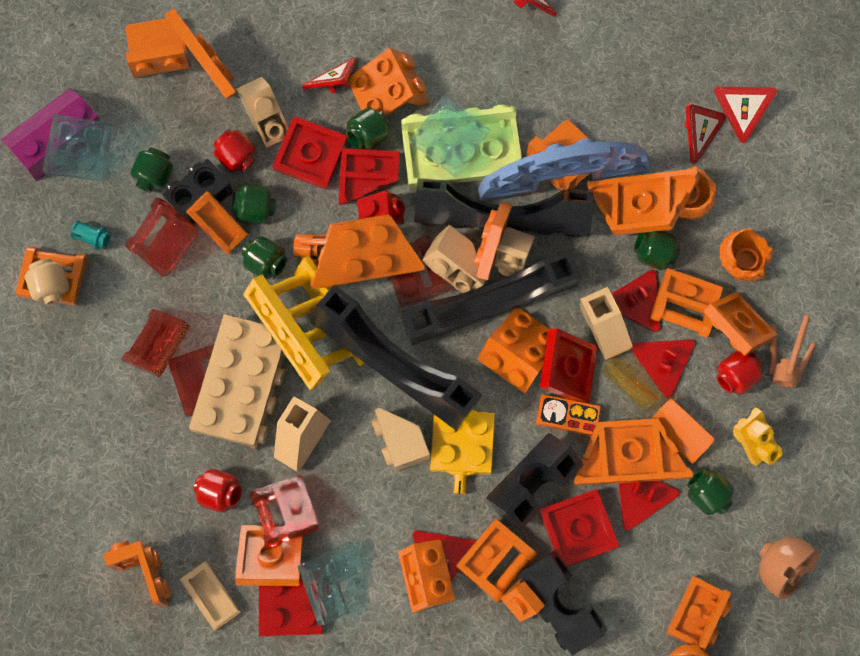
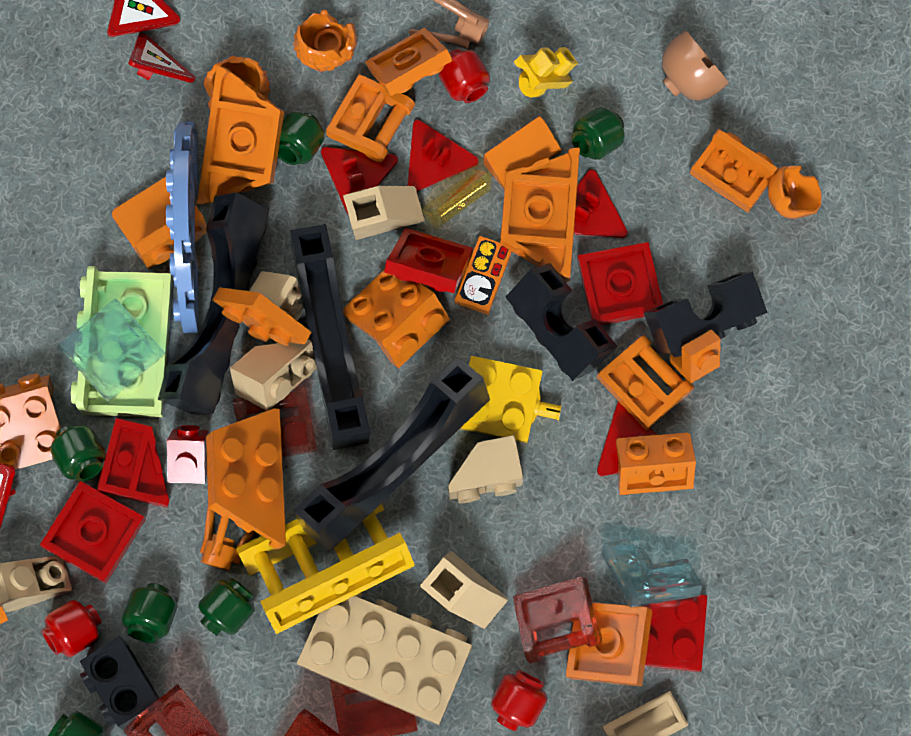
camera: 80 degrees left, 0 degrees up
orange tile [186,191,248,254] -> none

